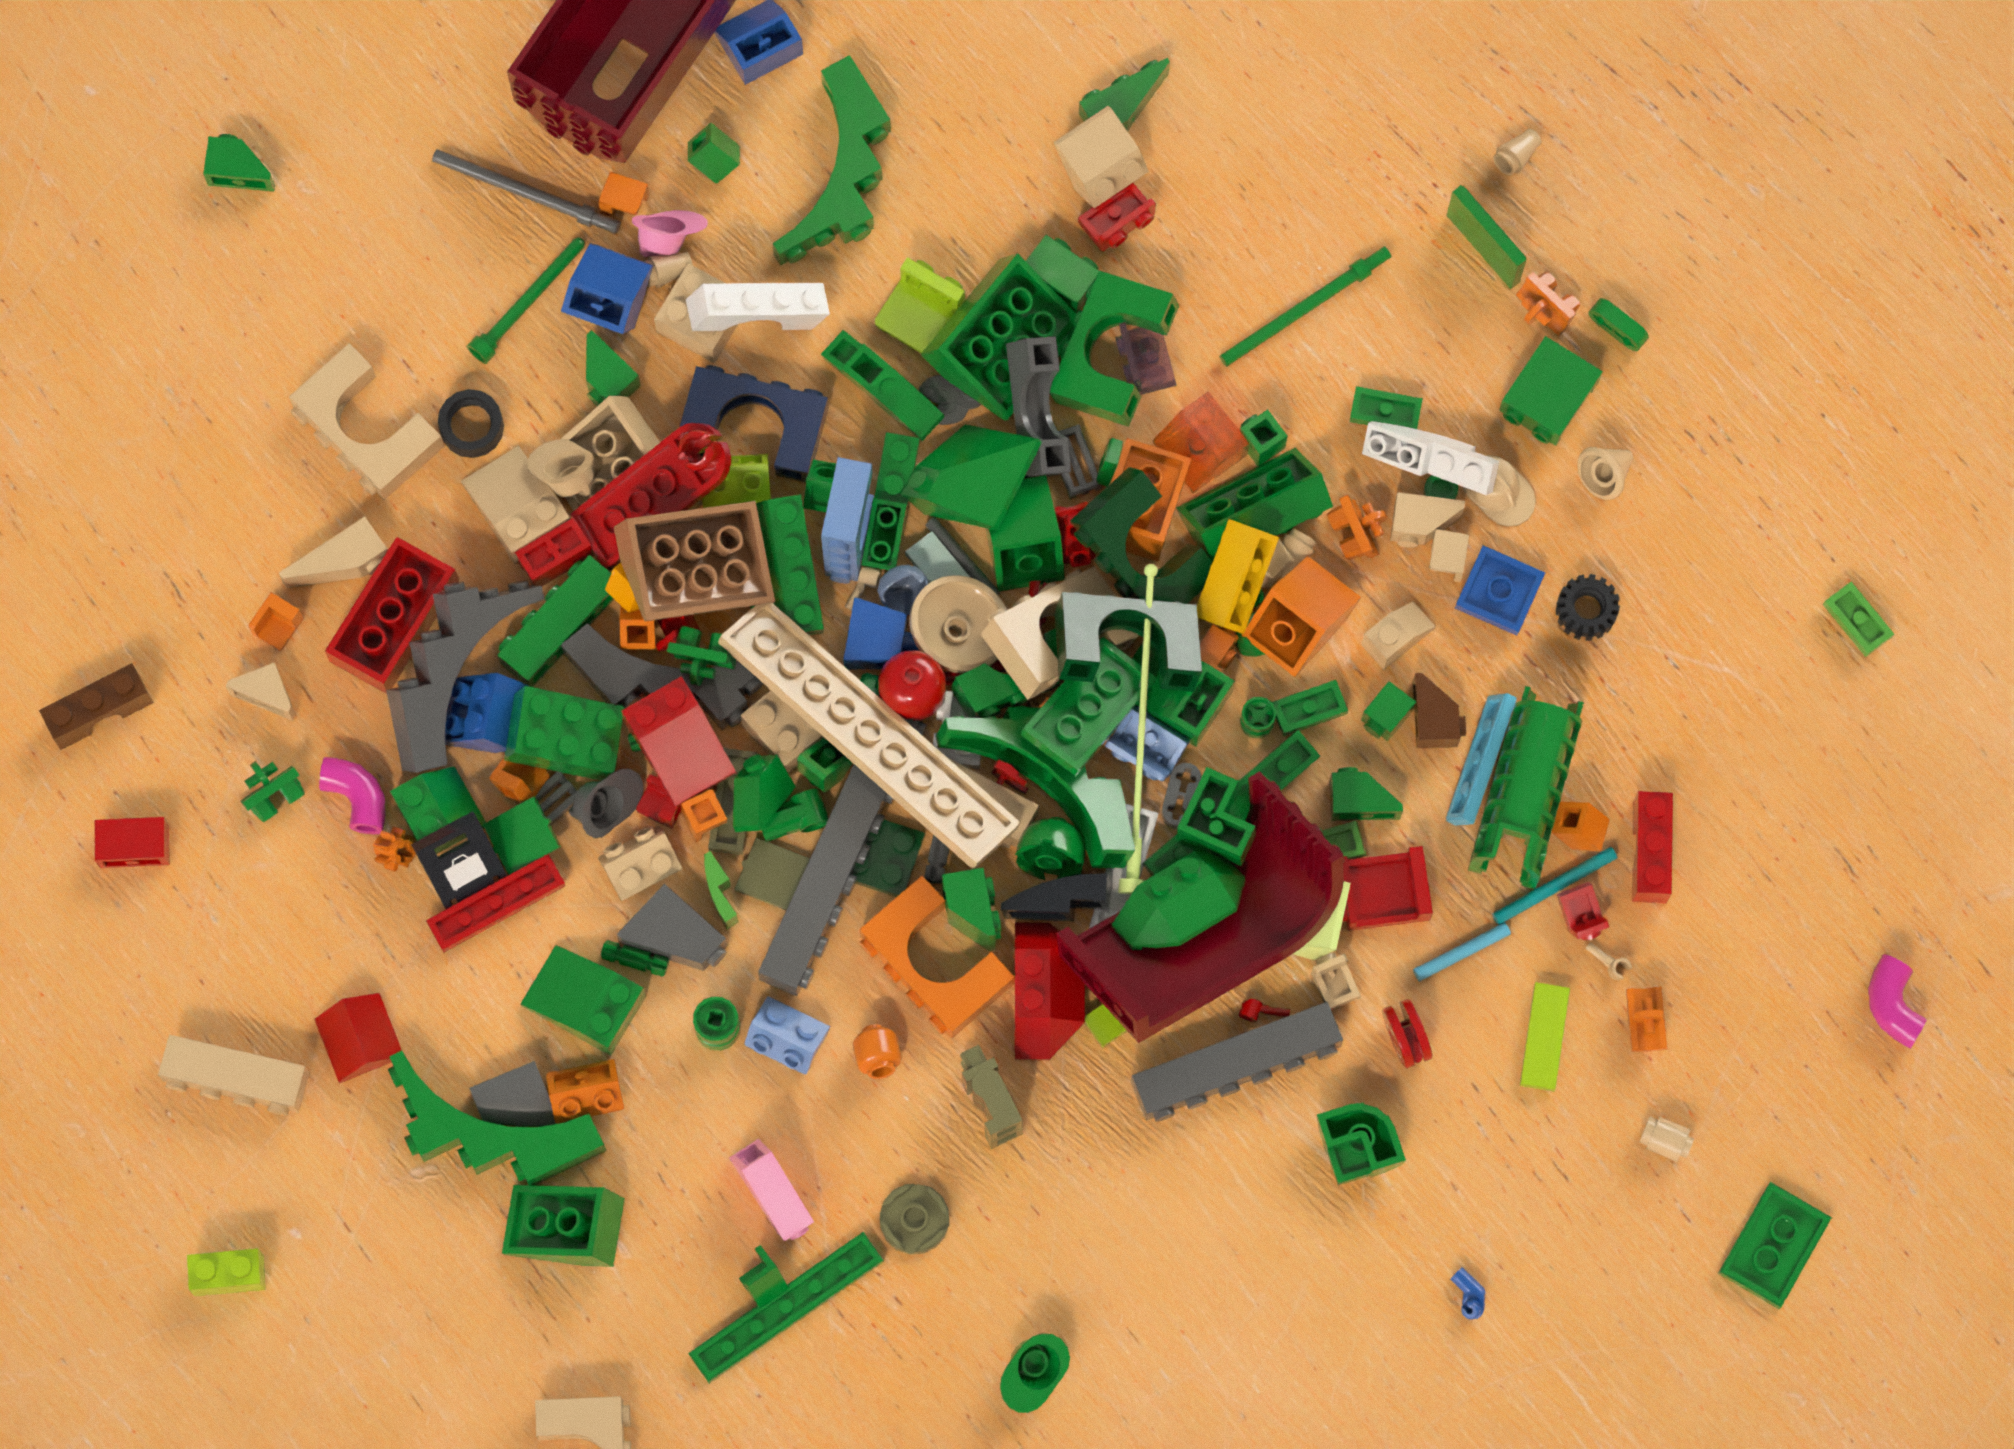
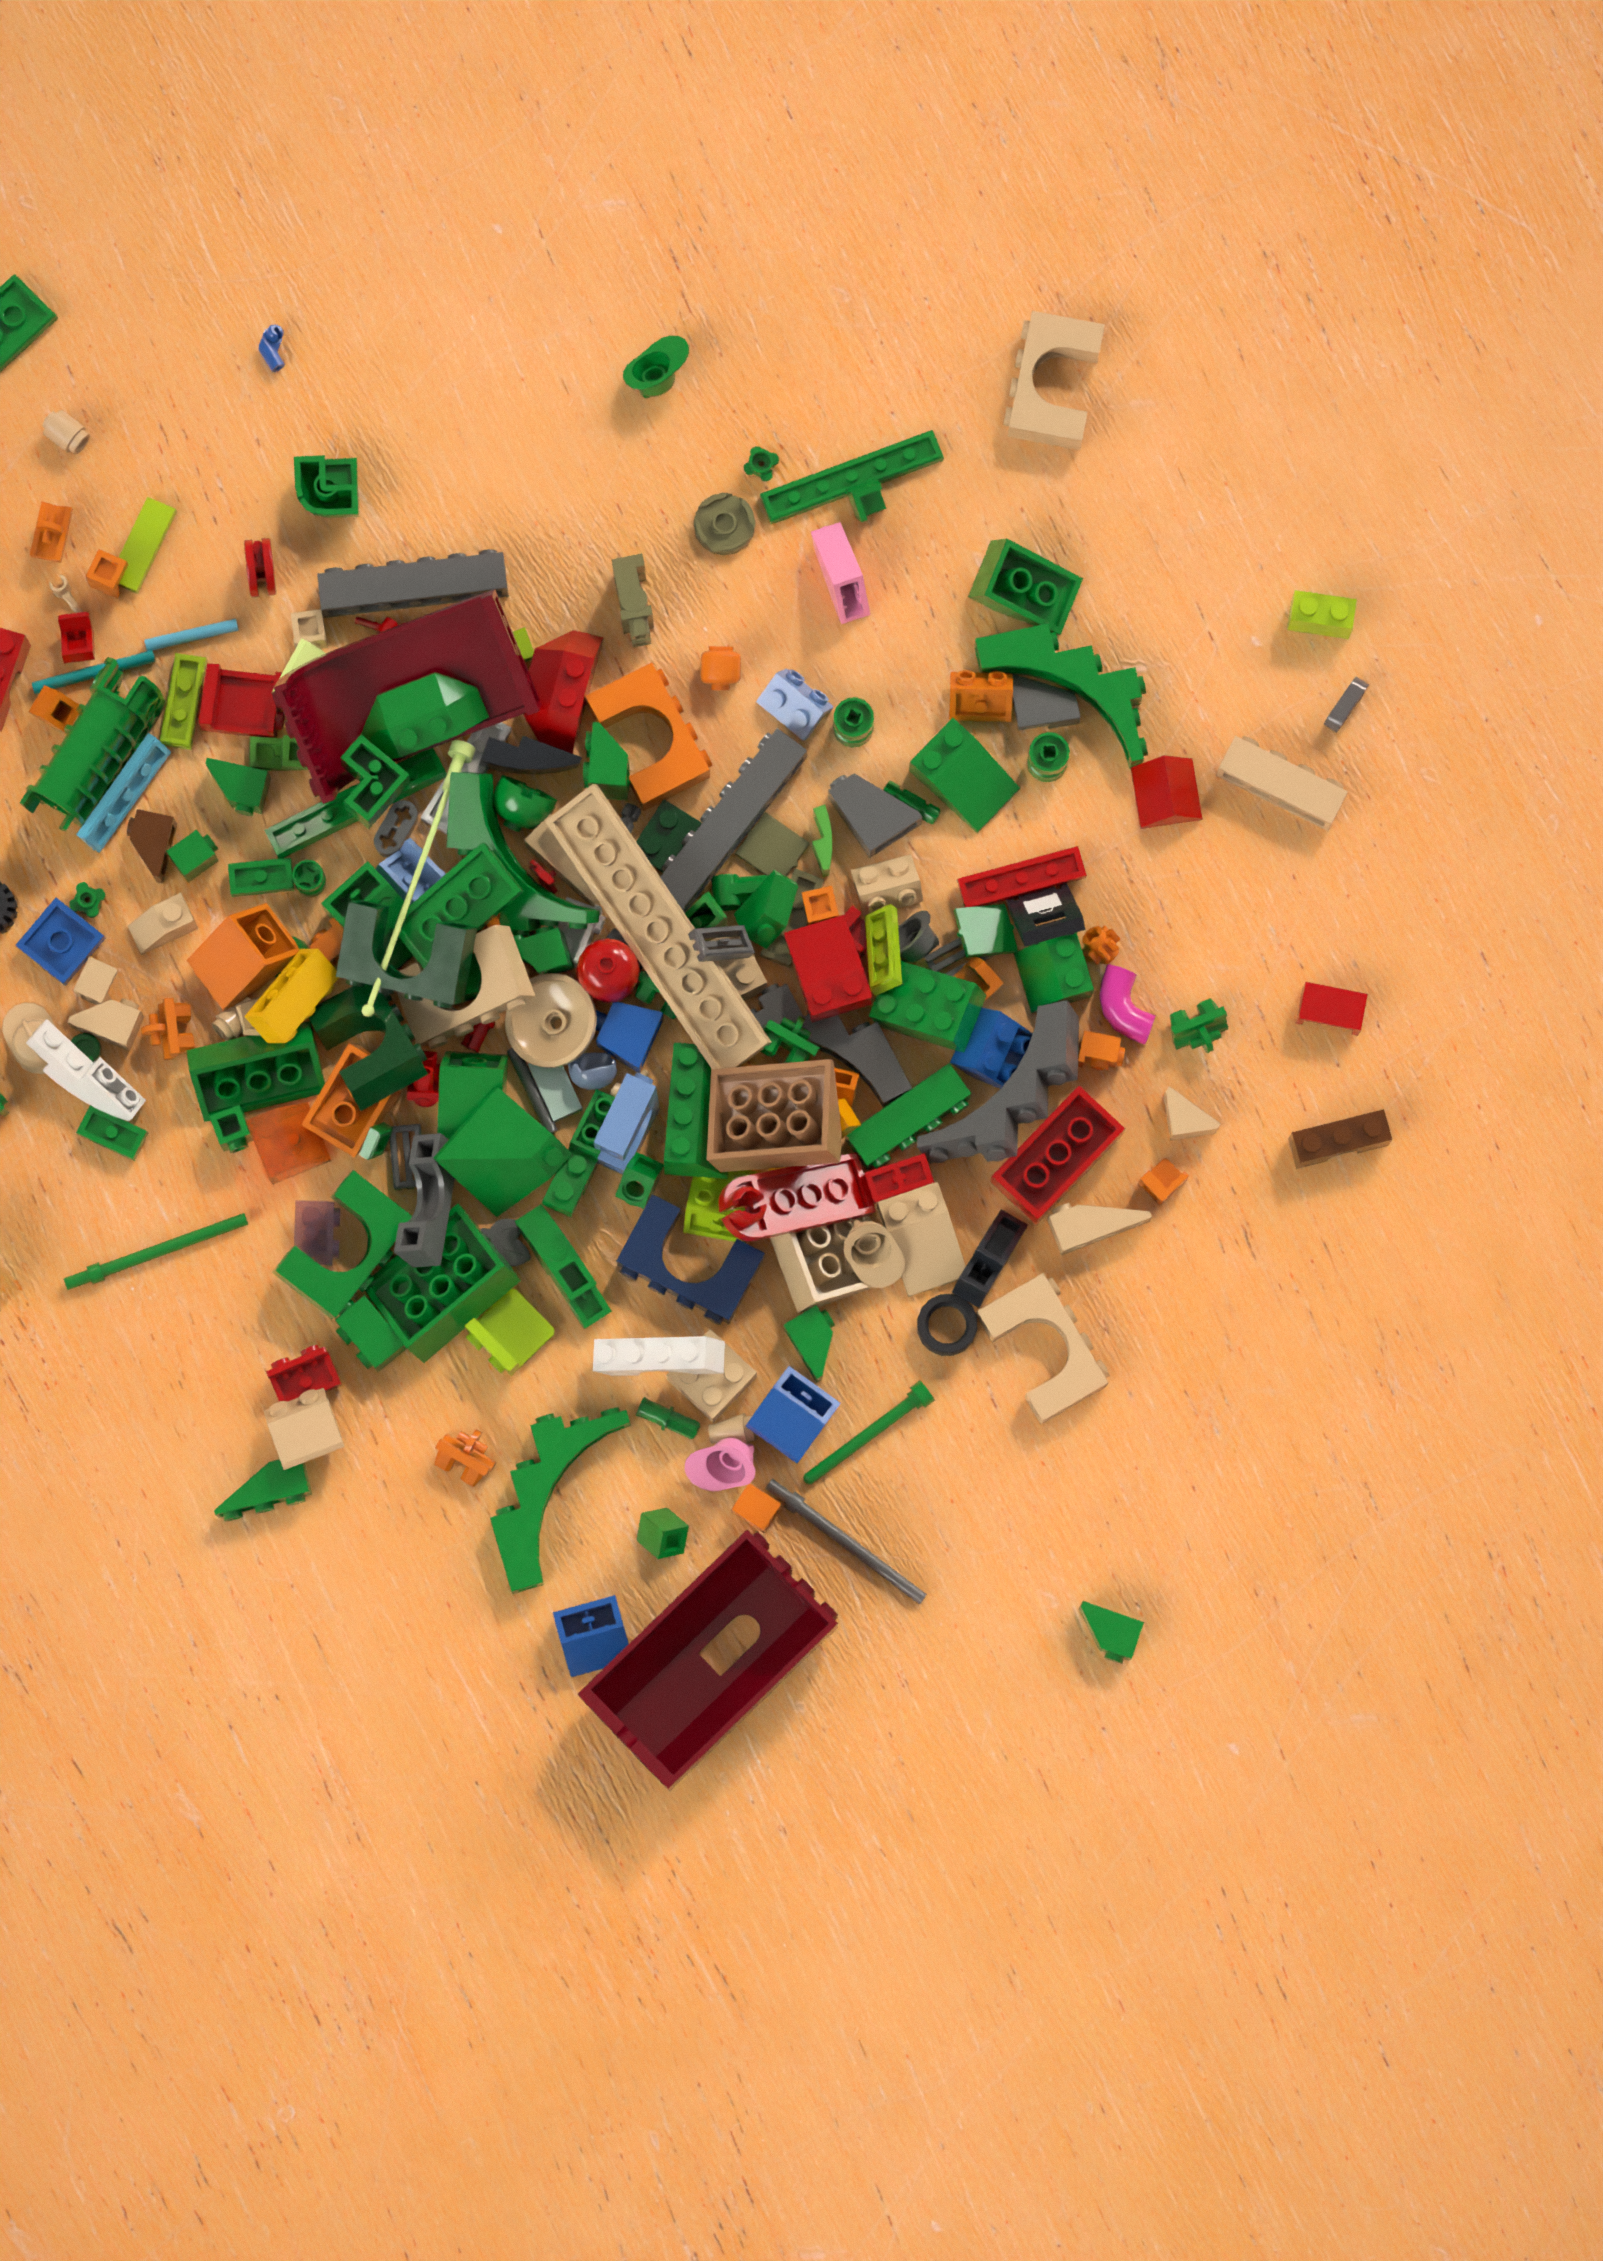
camera: 165 degrees left, 5 degrees up
none -> green plate [69,882,106,918]
none -> orange panel [85,549,128,599]
none -> lime tile [160,653,207,750]
none -> orange hips [434,1429,496,1487]
none -> green axle [636,1397,700,1439]
none -> dark grey tile [688,925,755,962]
none -> green plate [744,446,779,482]
none -> lime tile [865,904,902,996]
none -> black slope [952,1209,1028,1308]
none -> green wheel [1027,732,1070,782]
none -> orange brick [1078,1030,1125,1071]
none -> dark grey beam [1324,676,1369,733]

